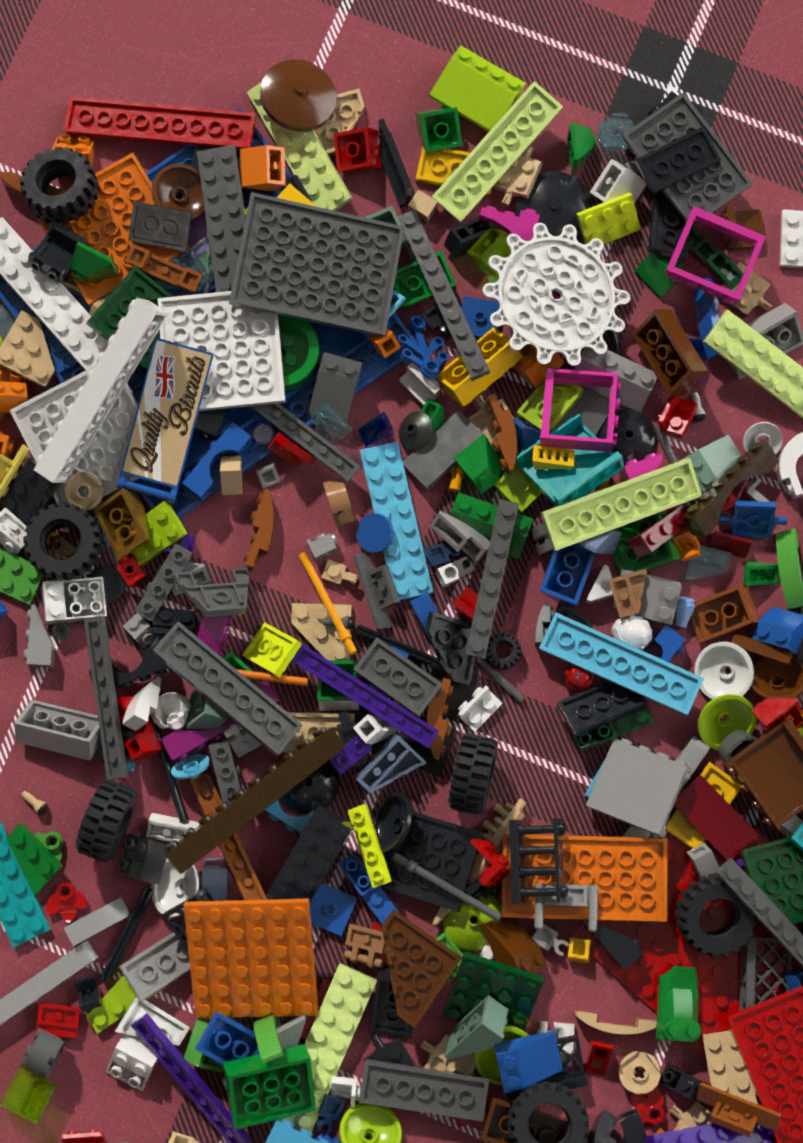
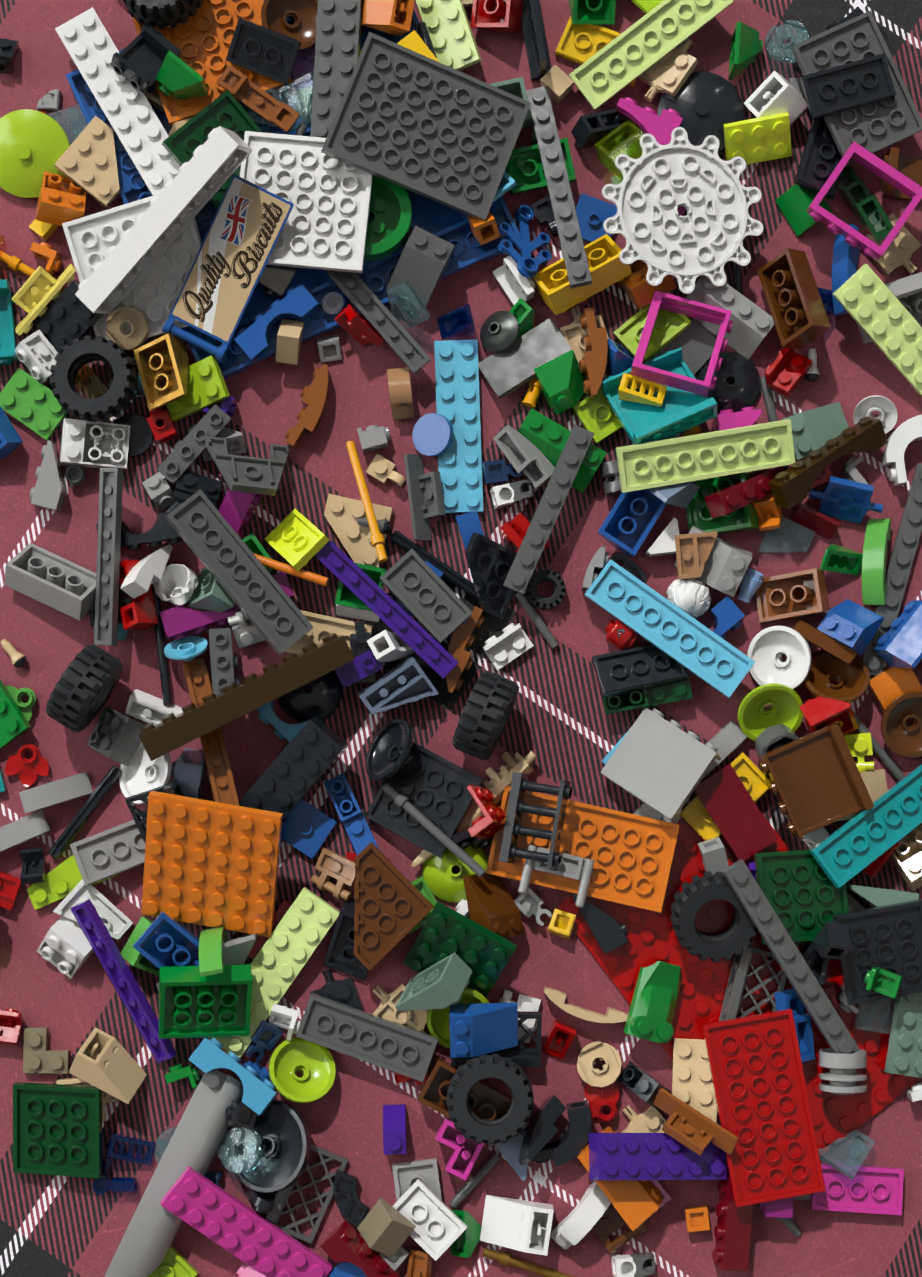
camera: 10 degrees right, 5 degrees up
neon yellow bracket [348,804,392,888] -> none

